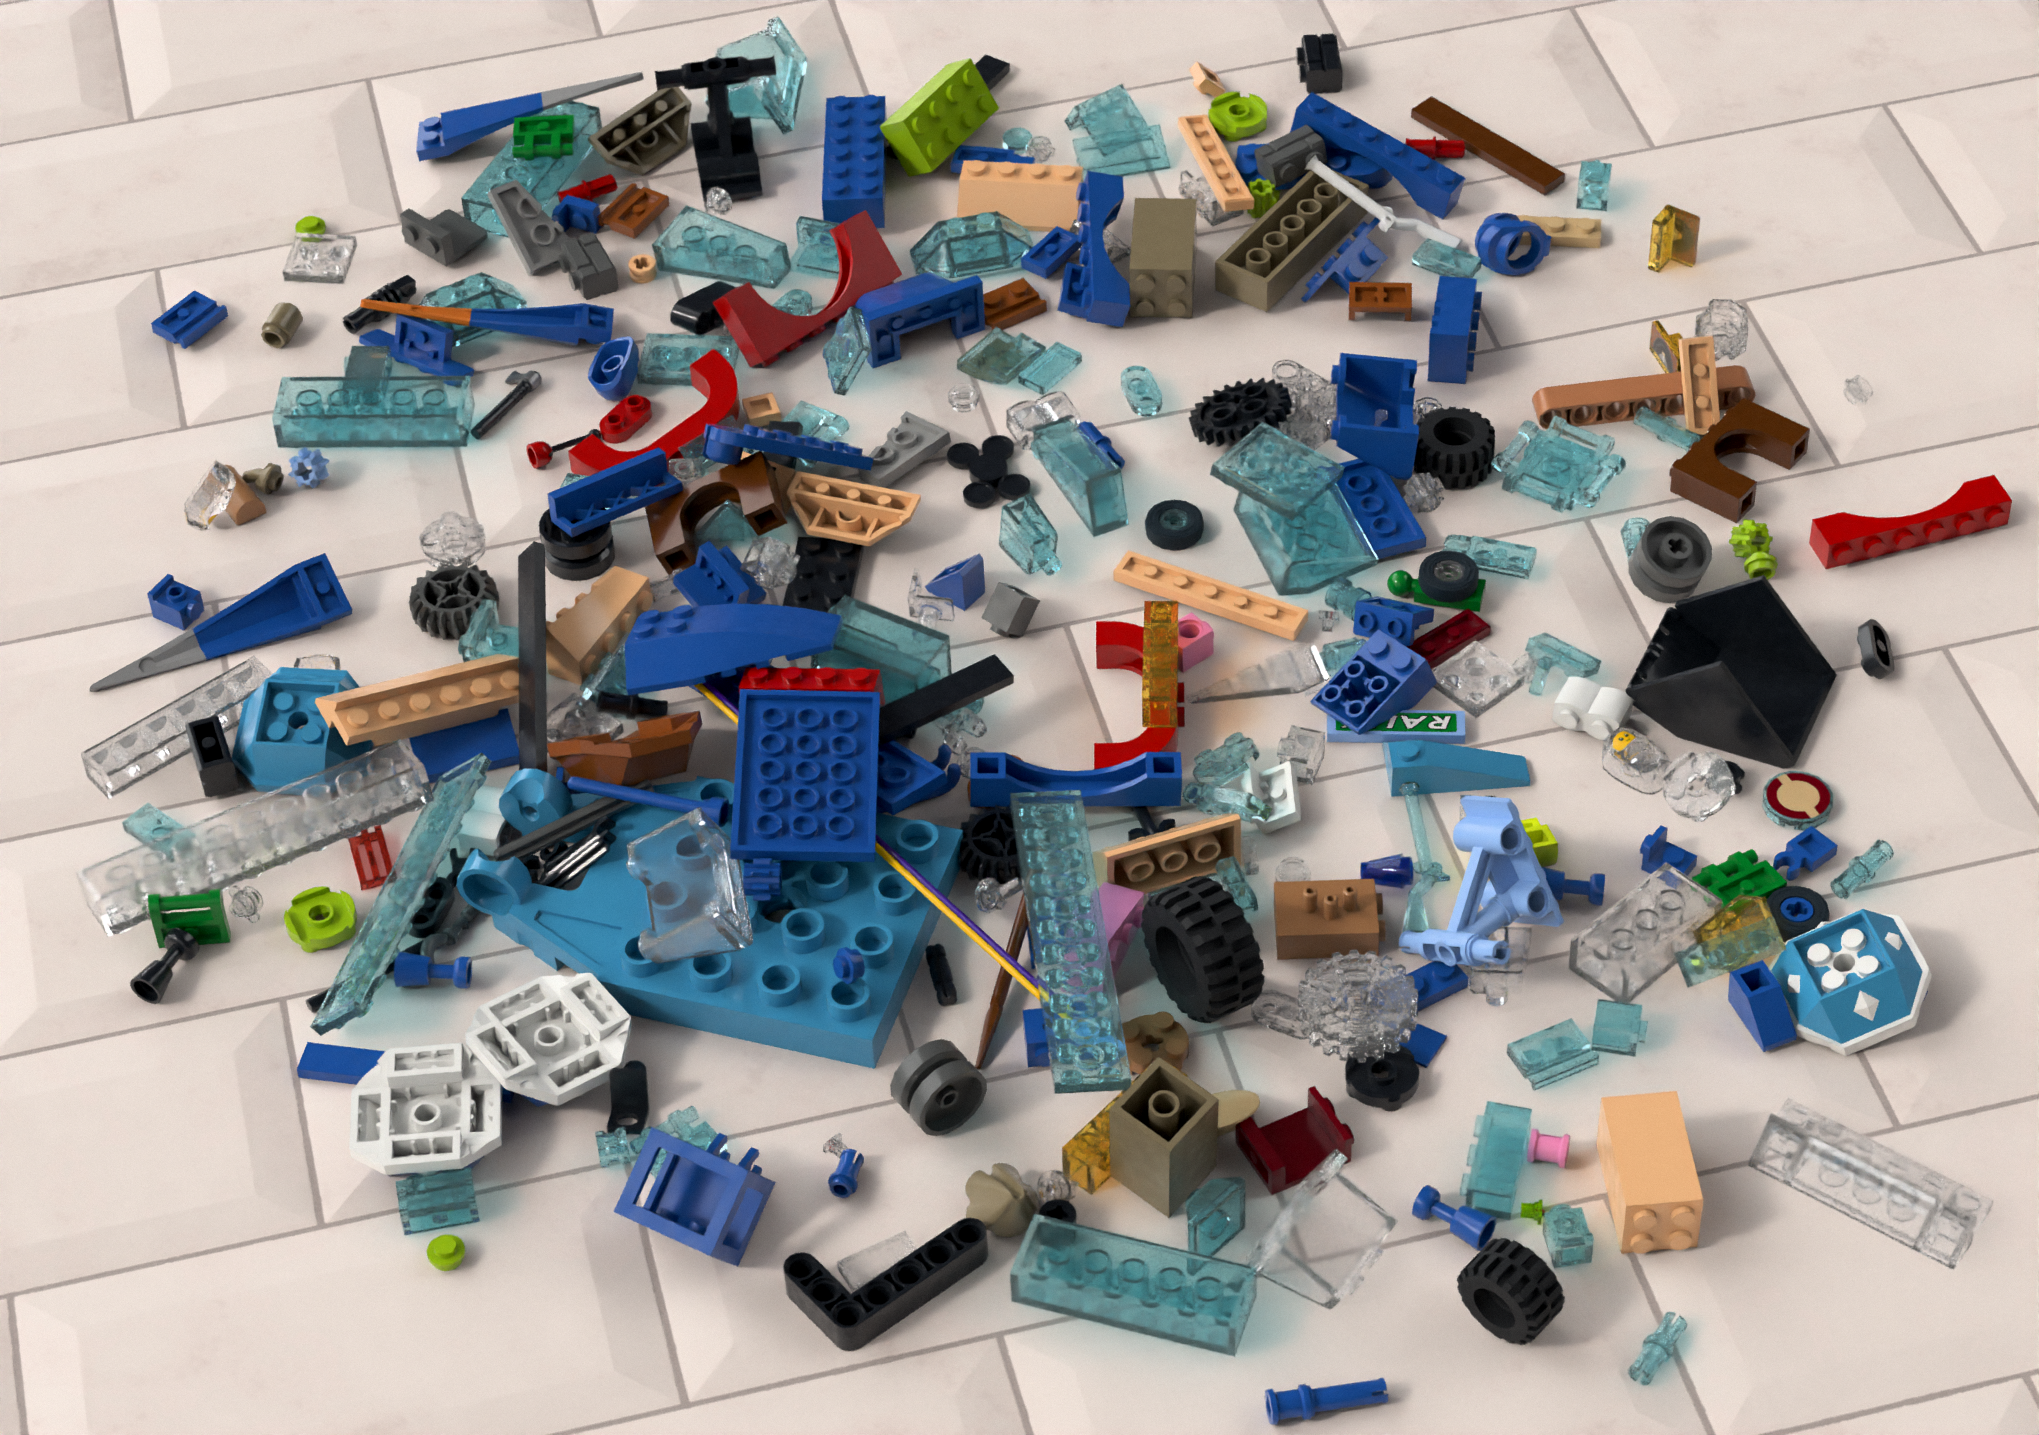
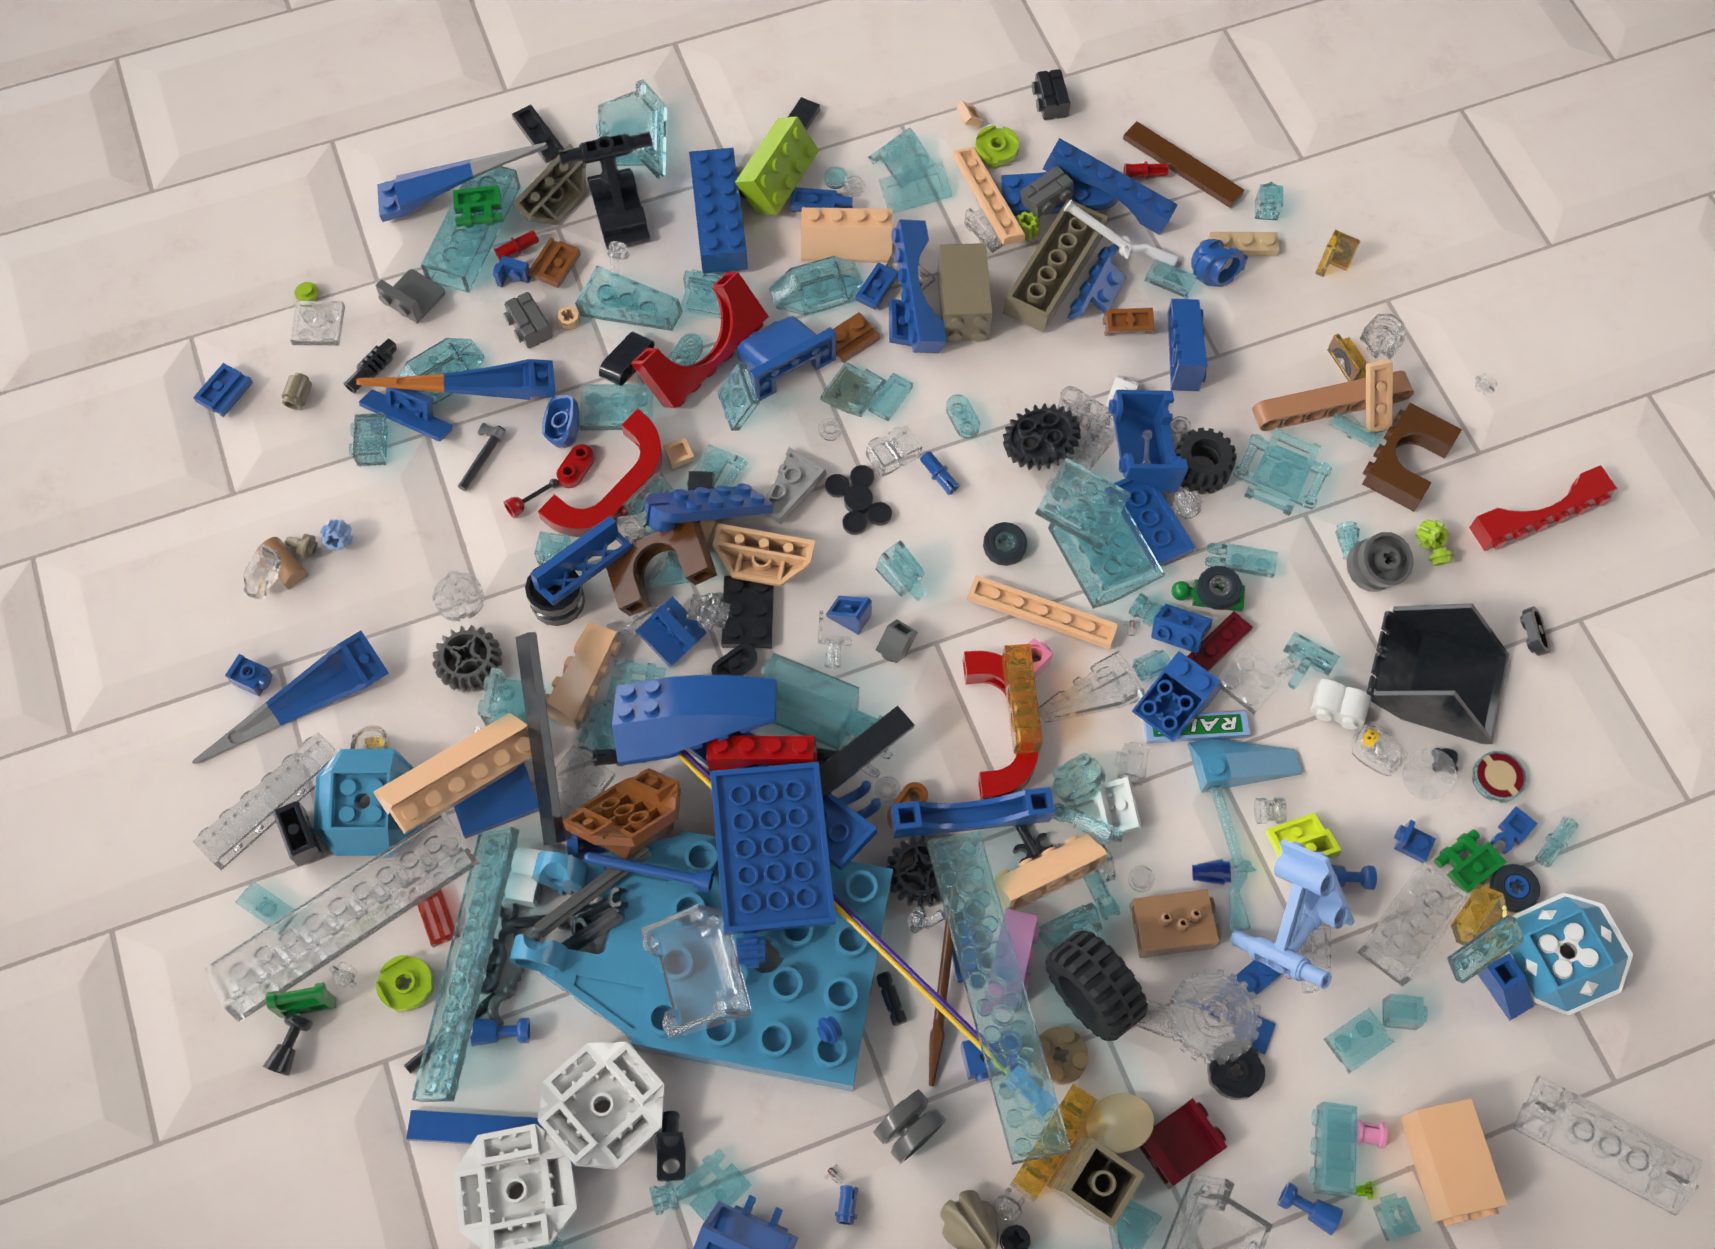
camera: 10 degrees left, 20 degrees up
clear light blue brick [272,376,475,448] -> none
light grey wing [487,180,570,275] -> none
clear light blue wedge [1031,417,1129,537] -> none
none -> black plate [512,104,564,163]

